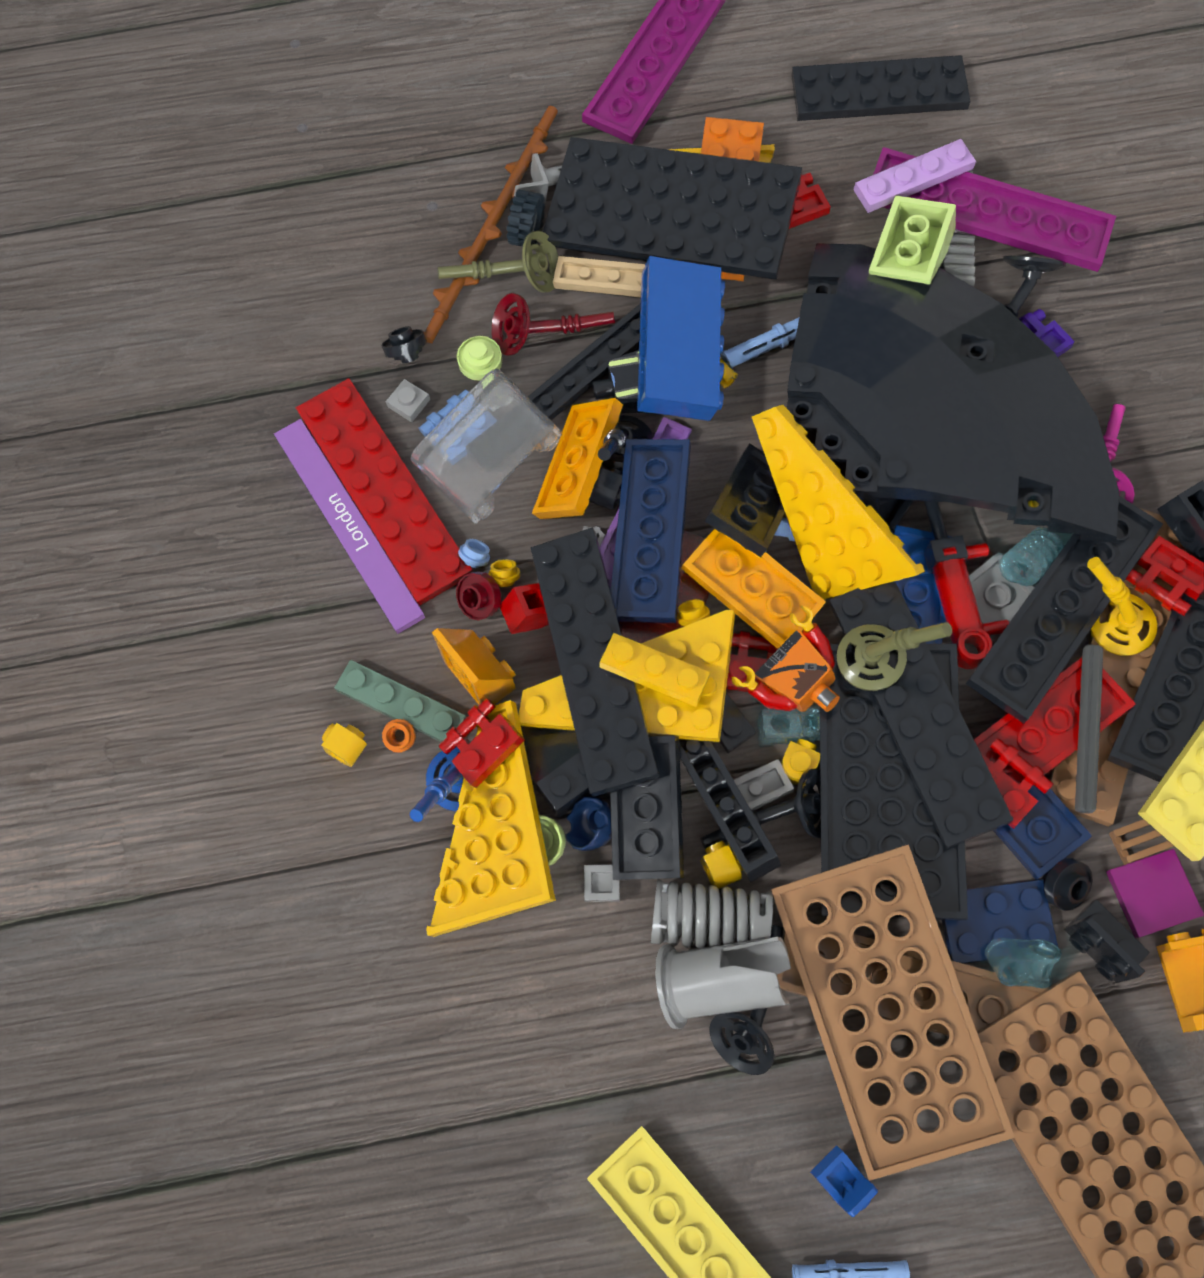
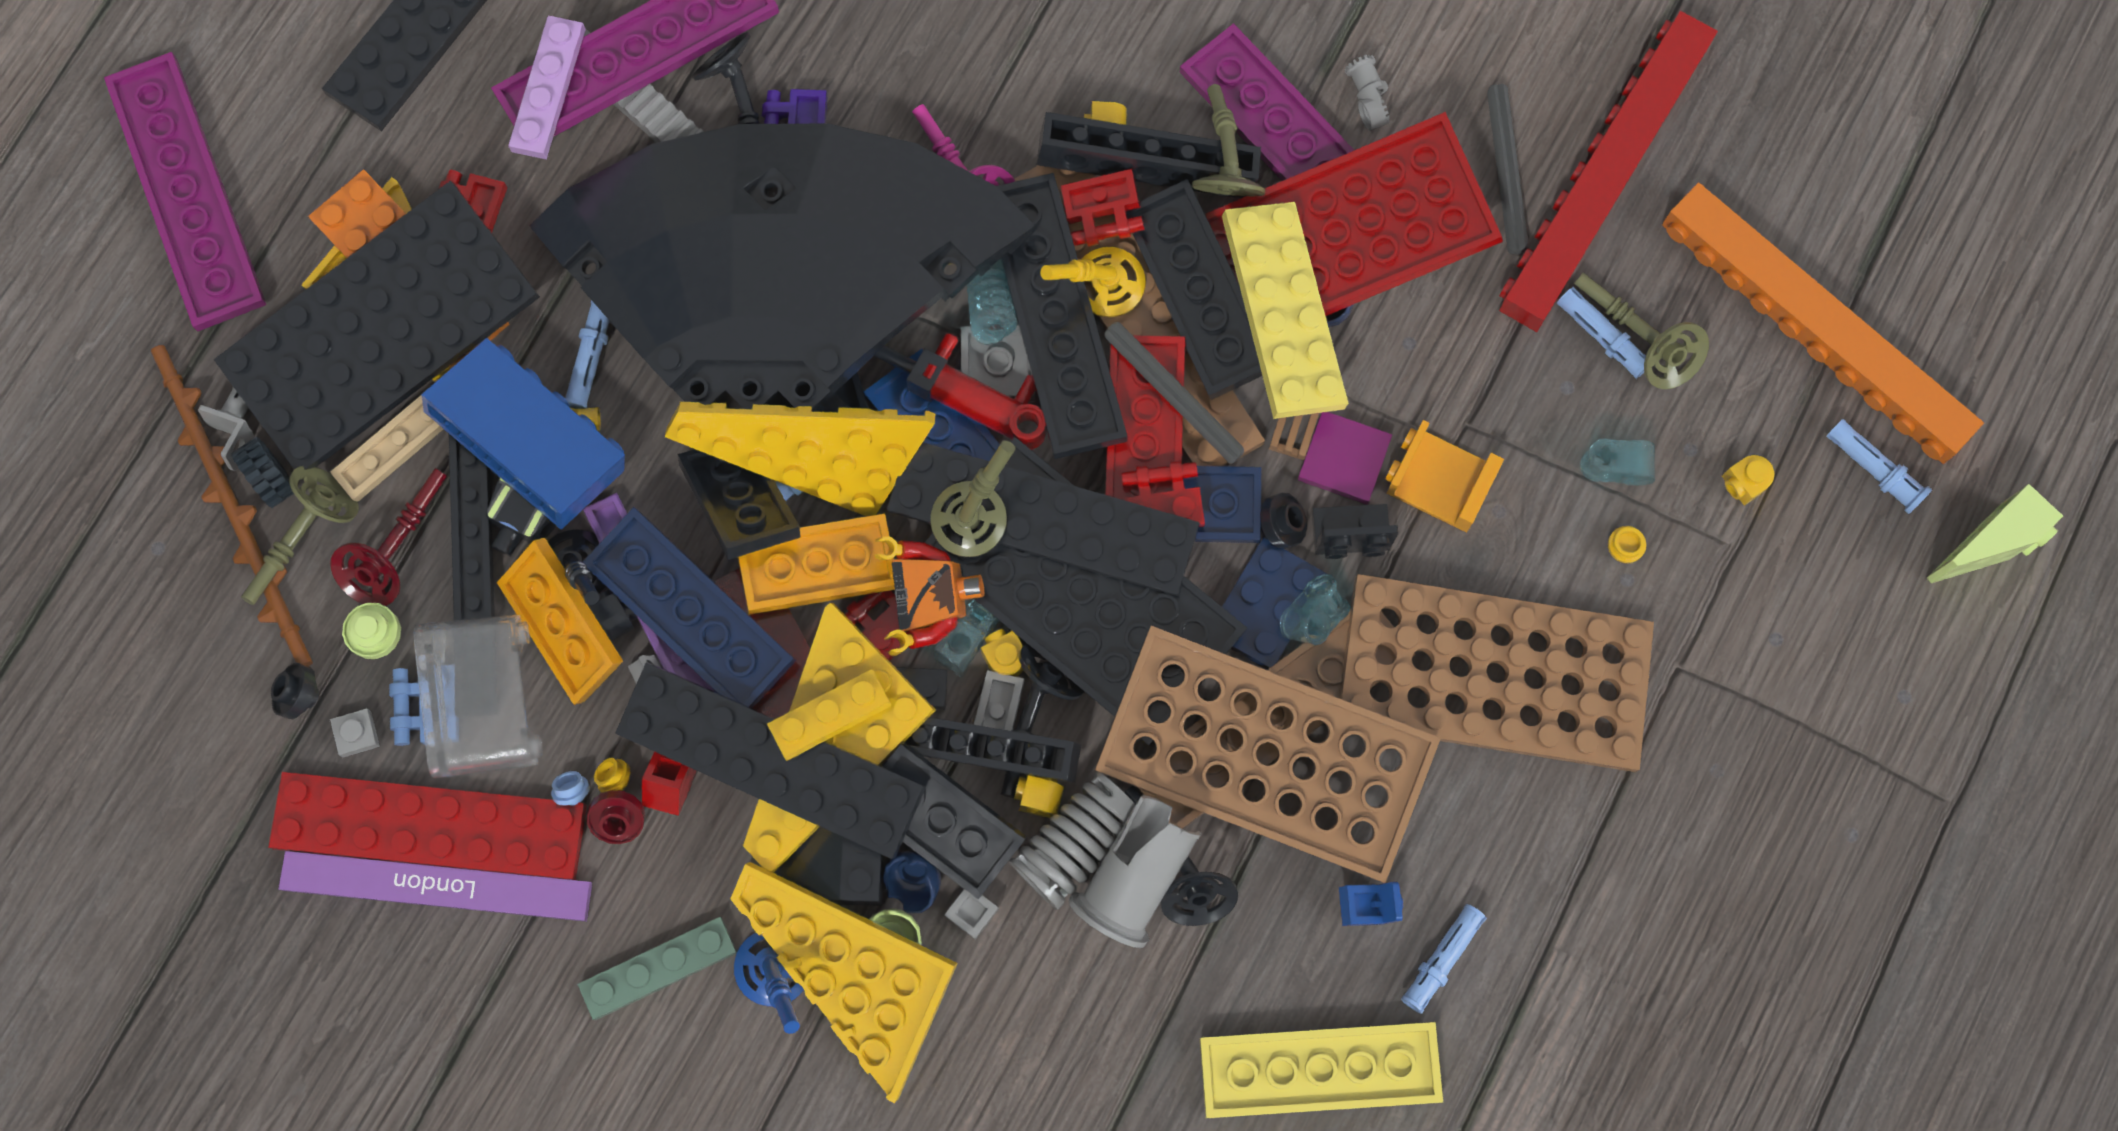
camera: 55 degrees left, 5 degrees up
yellow plate [321,723,367,767] -> none
orange plate [382,719,416,753] -> none
light orange slope [432,628,516,705] -> none
red plate [438,698,525,788] -> none
yellow plate [677,599,710,626] -> none
yellowish green slope [869,195,956,284] -> none

